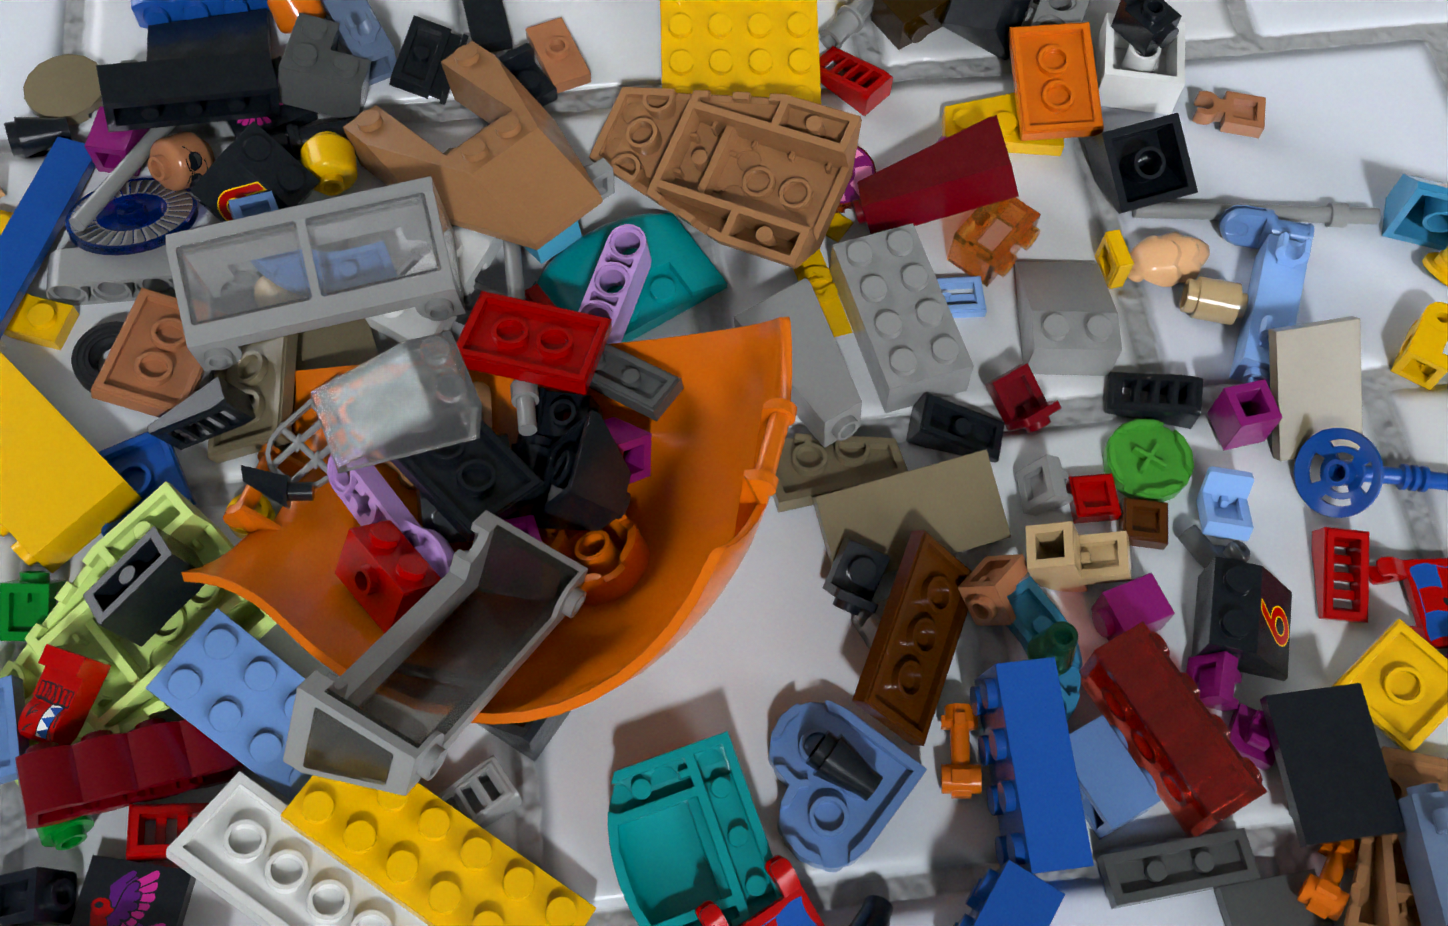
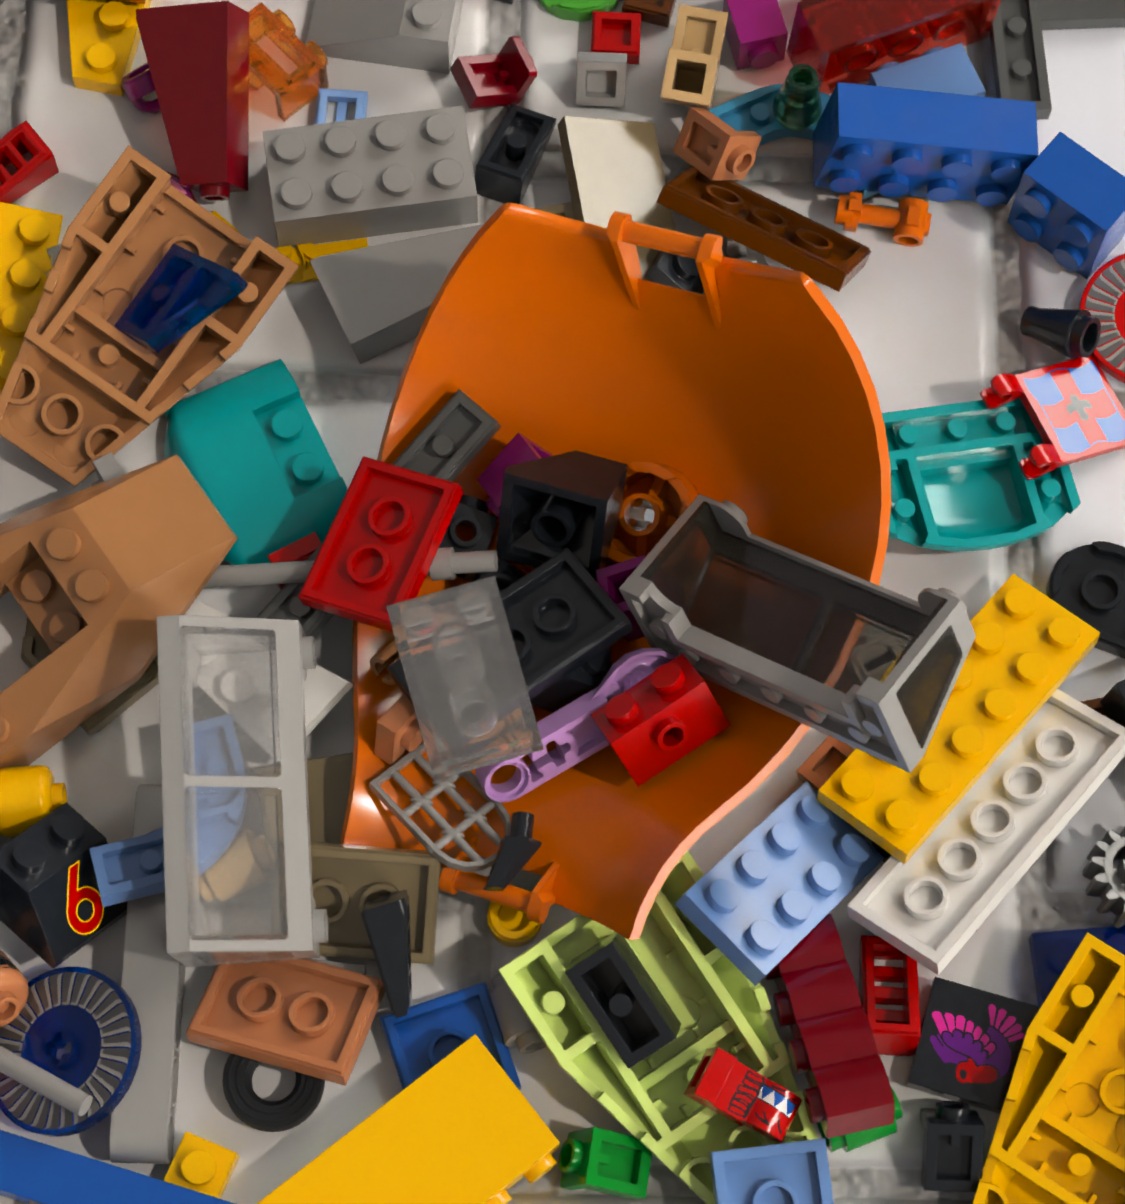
camera: 80 degrees left, 5 degrees up
lavender beam [578,224,652,344] -> none
medium blue plate [768,700,927,873] -> none
black cone [805,730,883,801] -> none
none -> clear blue wing [114,244,248,353]

